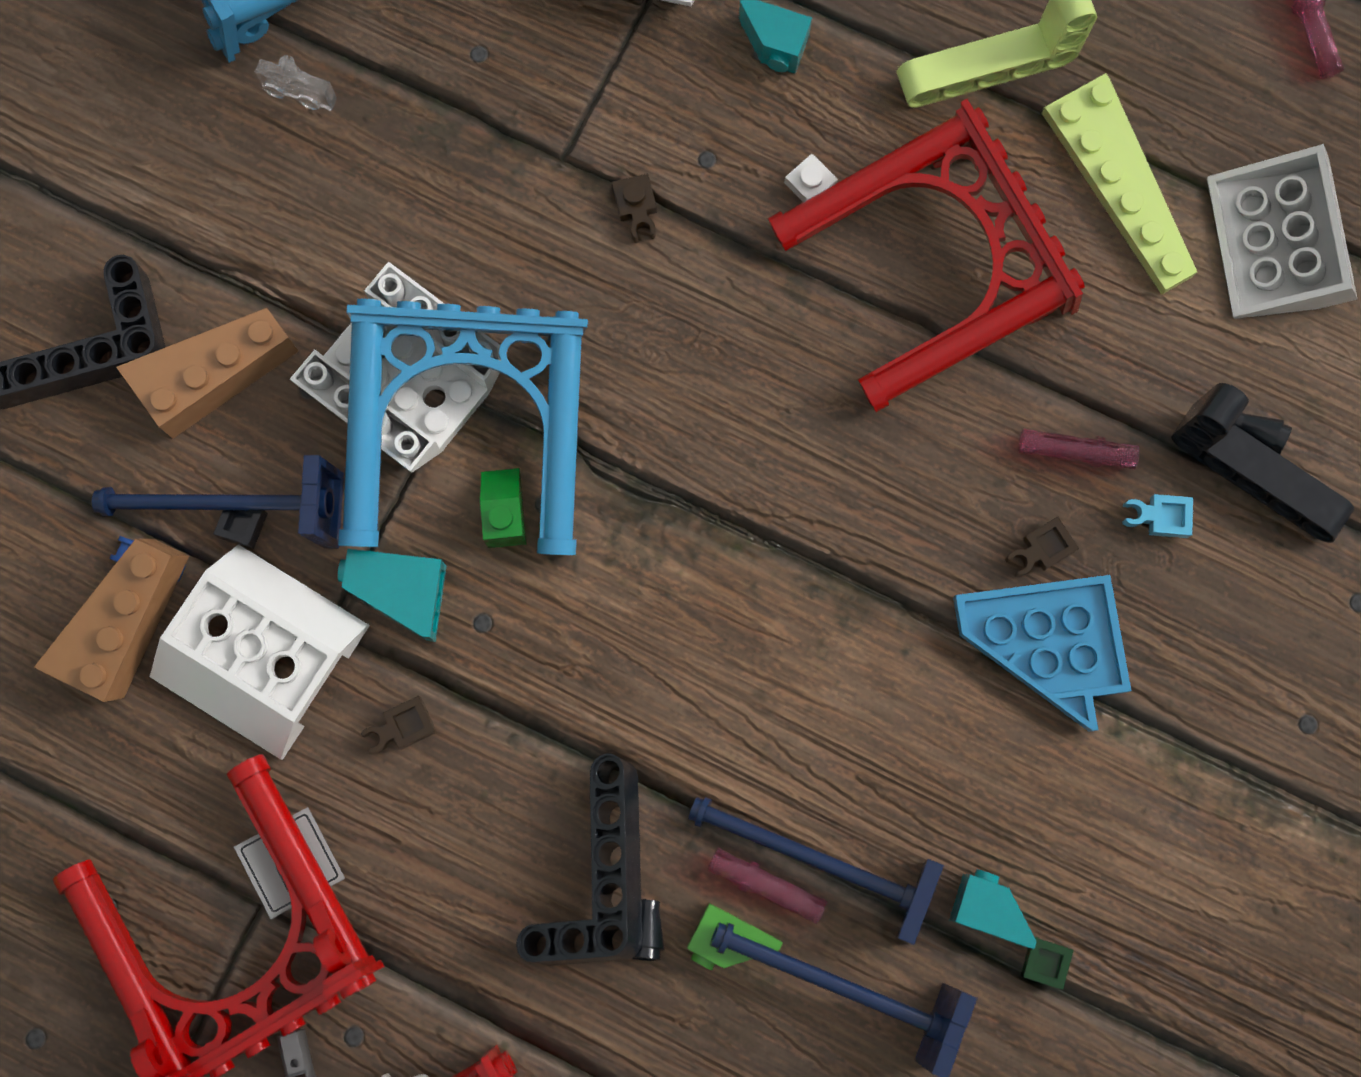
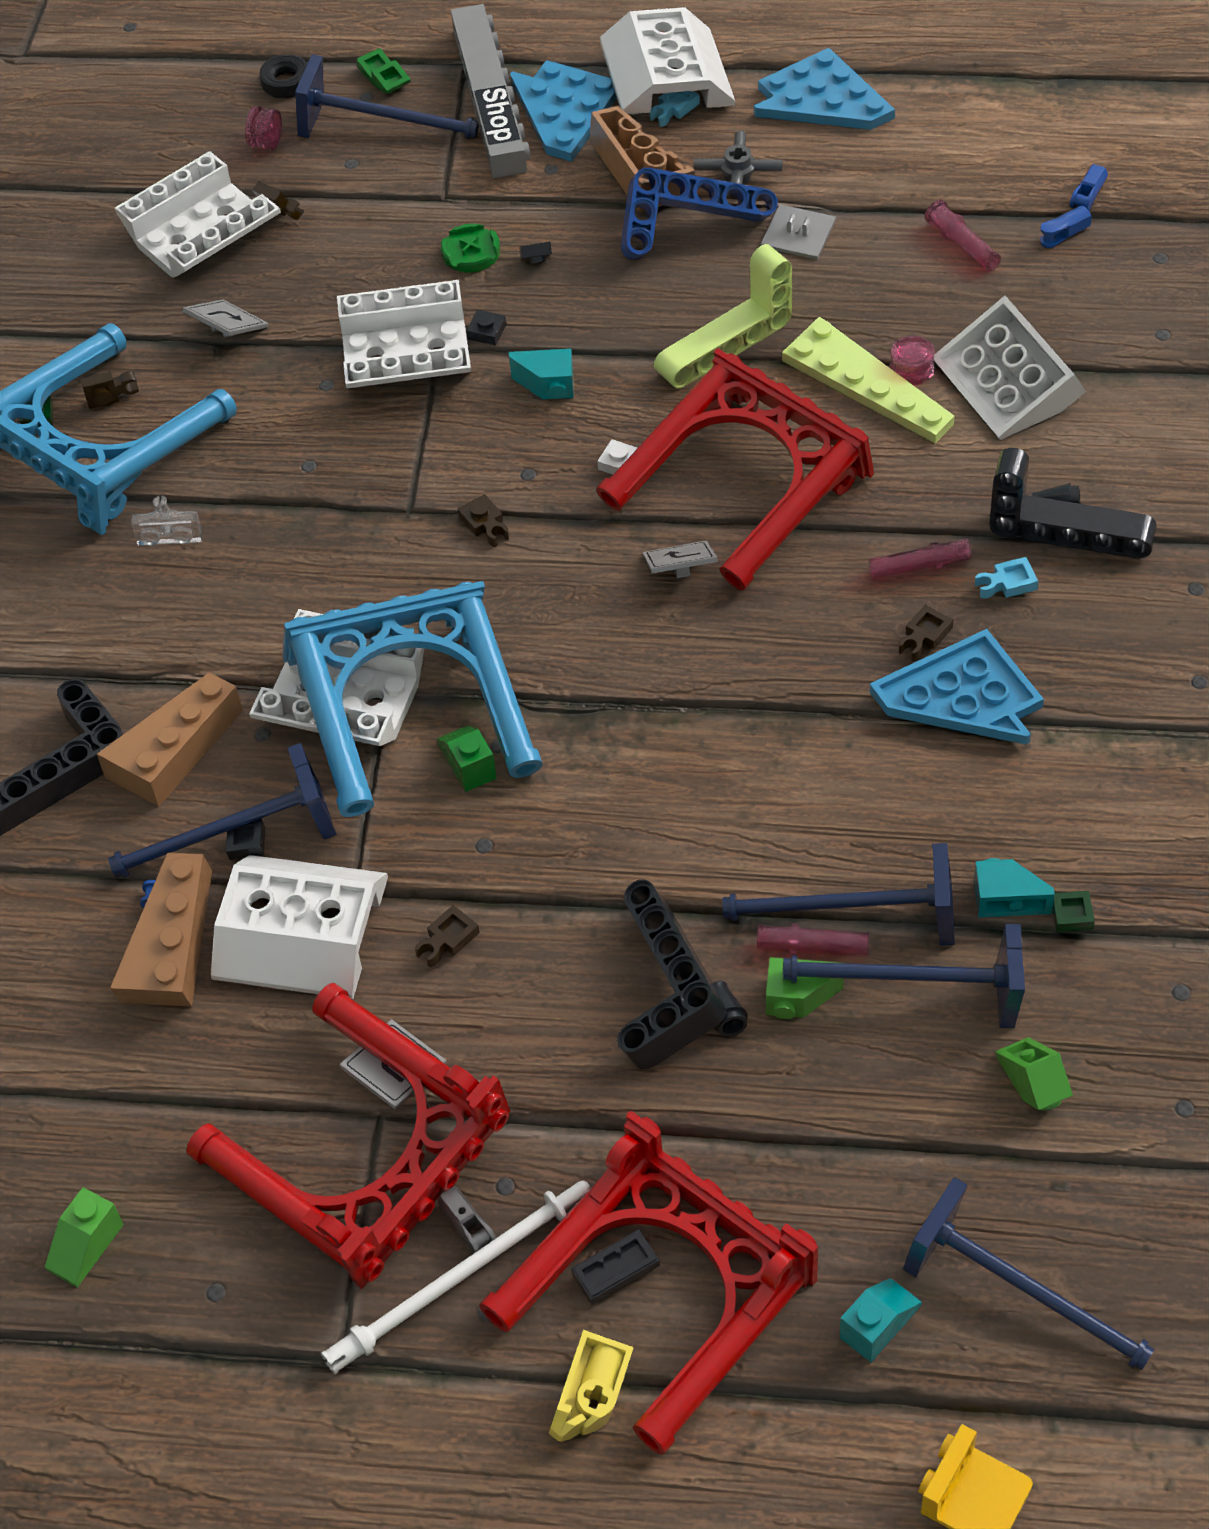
camera: 15 degrees left, 25 degrees down
teal slope [338,548,447,642] -> none
none -> light grey piece [642,540,718,578]
none -> clear pink wheel [890,336,935,385]

